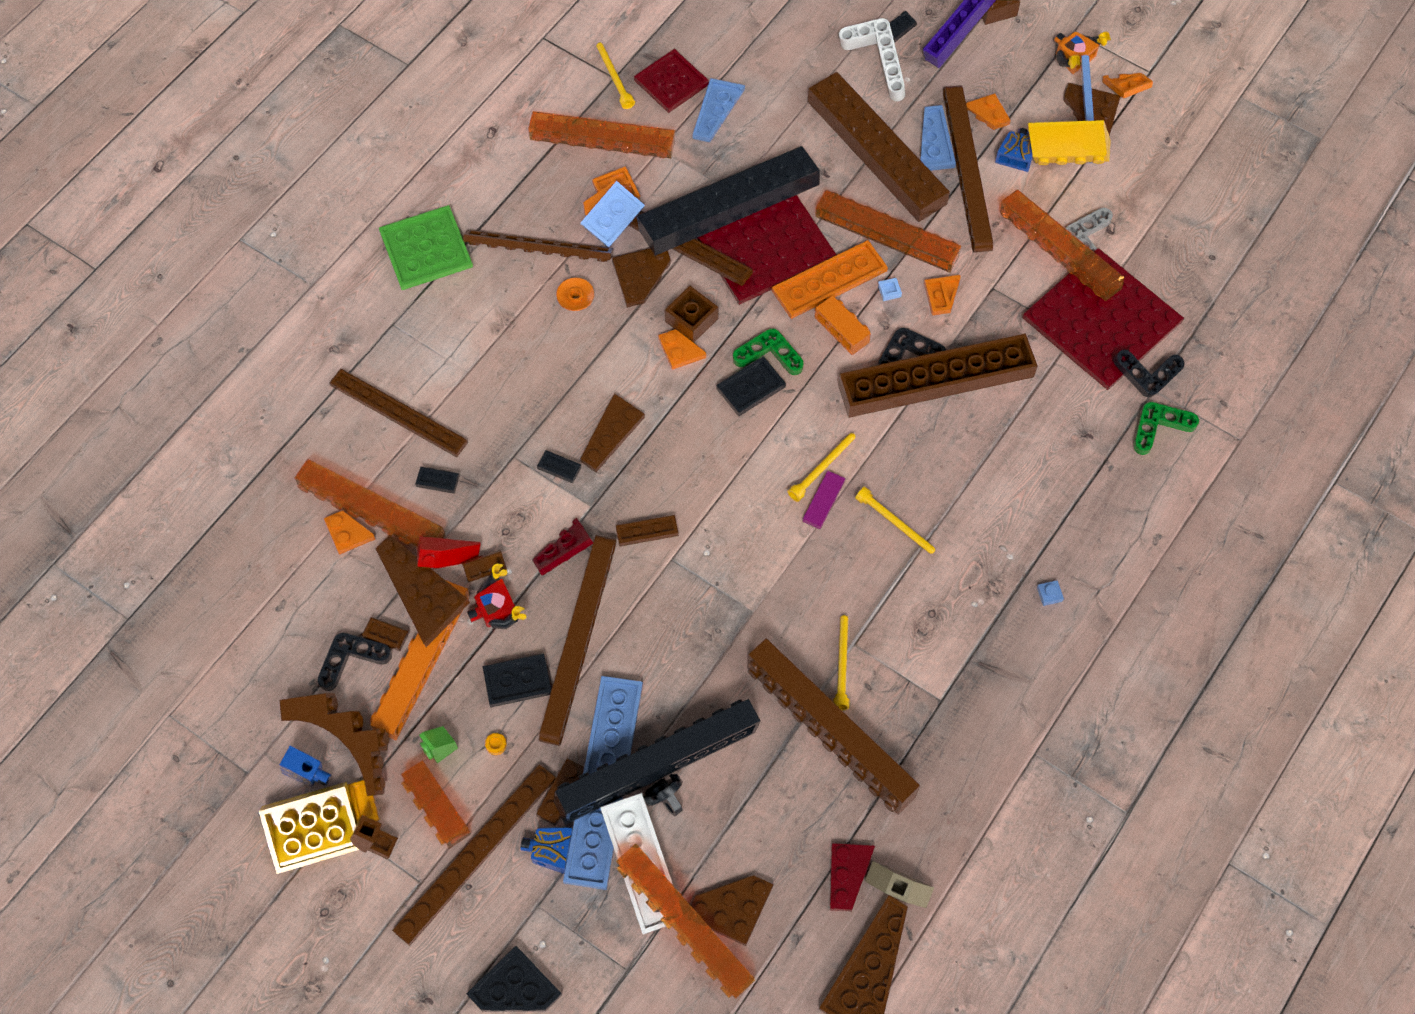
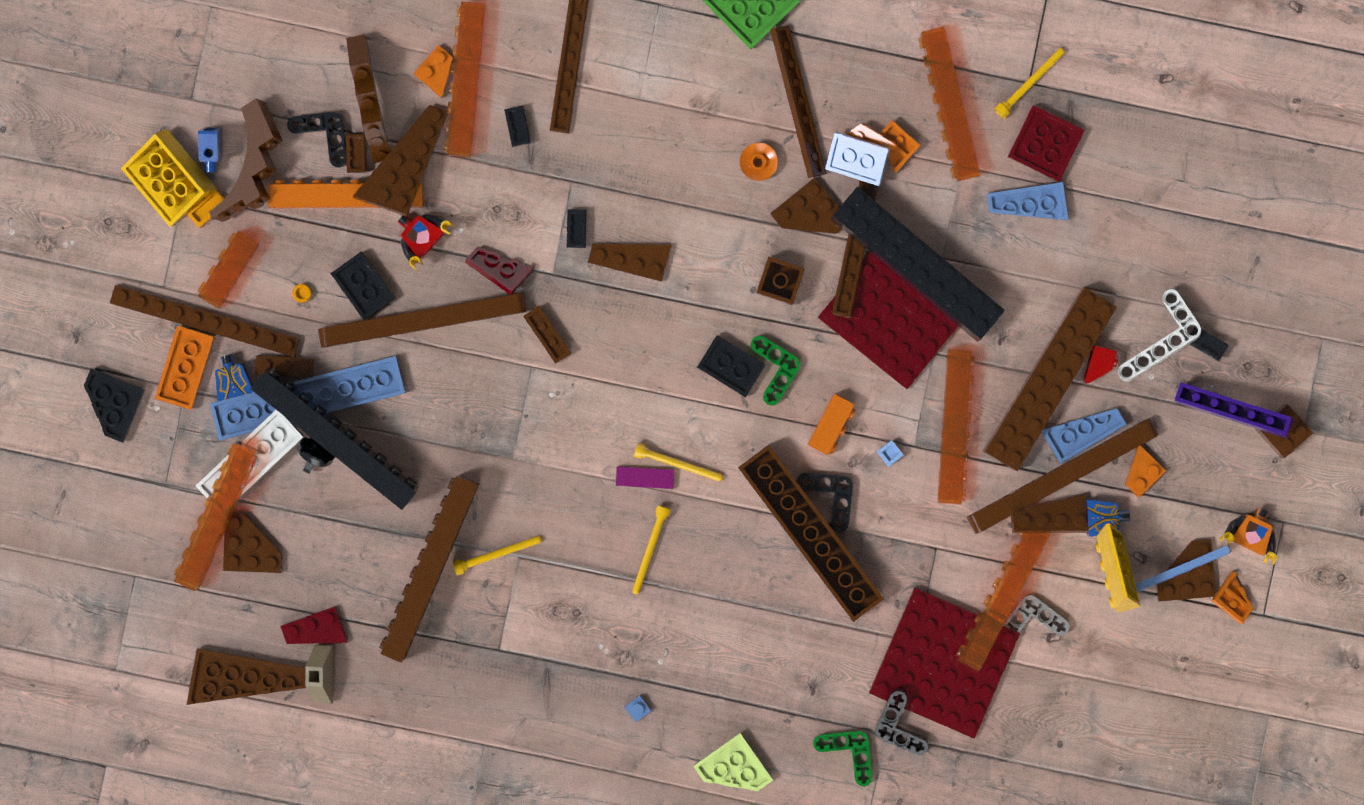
camera: 65 degrees right, 25 degrees up
reddish brown brick [350,815,398,860] -> none
red slope [417,536,481,568] -> none
bright green slope [419,726,458,764] -> none
reddish brown plate [461,549,507,583] -> none
orange wing [658,329,706,370] -> none
orange plate [772,240,888,319] -> none
orange wing [924,275,961,316] -> none
none -> orange plate [154,325,215,410]
none -> reddish brown arch [346,34,391,163]
none -> yellowish green plate [693,733,773,792]
none -> reddish brown wing [1011,494,1089,533]
none -> red slope [1083,346,1119,384]

